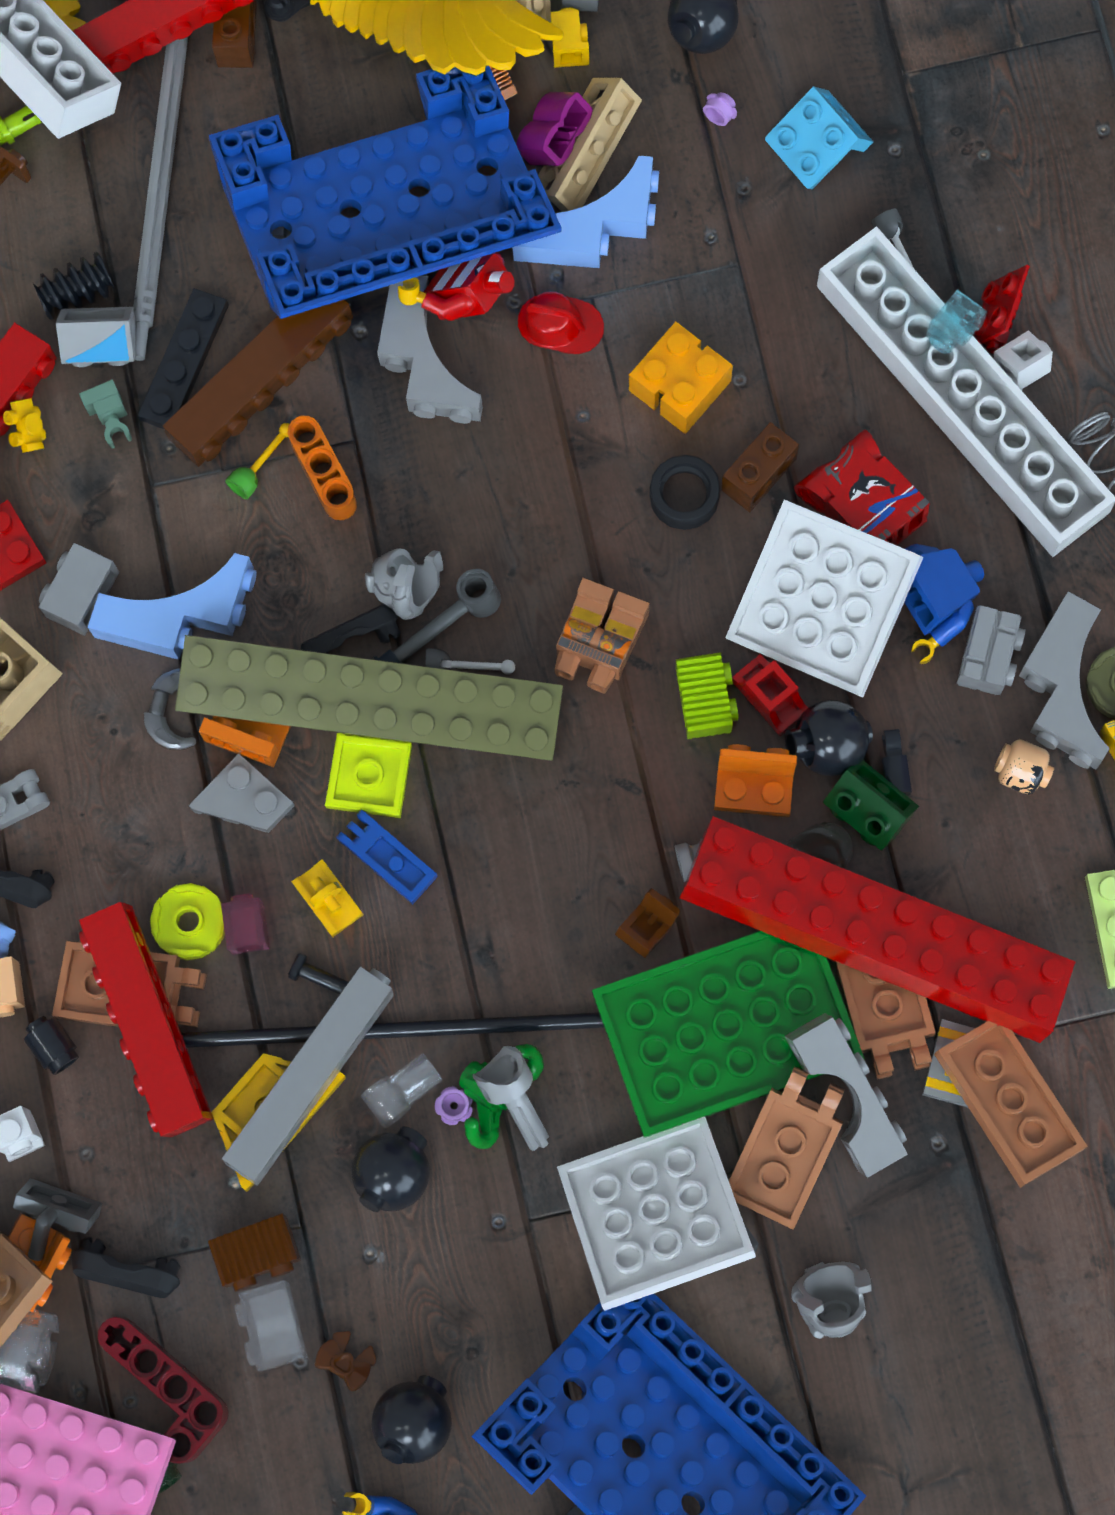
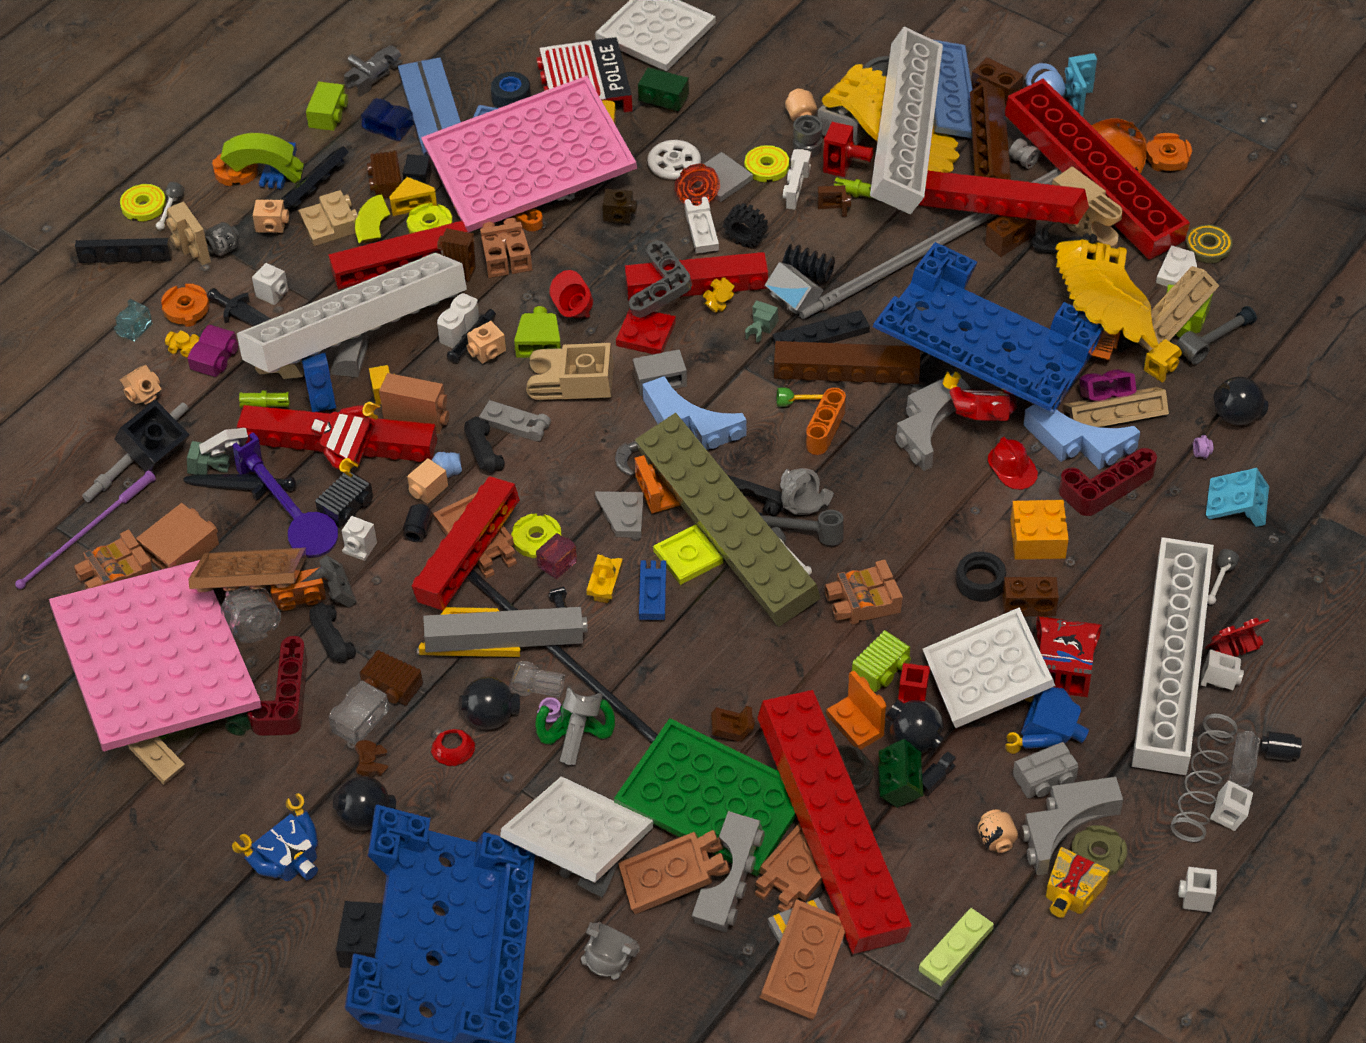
camera: 45 degrees right, 25 degrees down
clear light blue brick [926,289,987,354] -> none
none -> red piece [431,729,476,766]
none -> dark red beam [1059,448,1157,516]

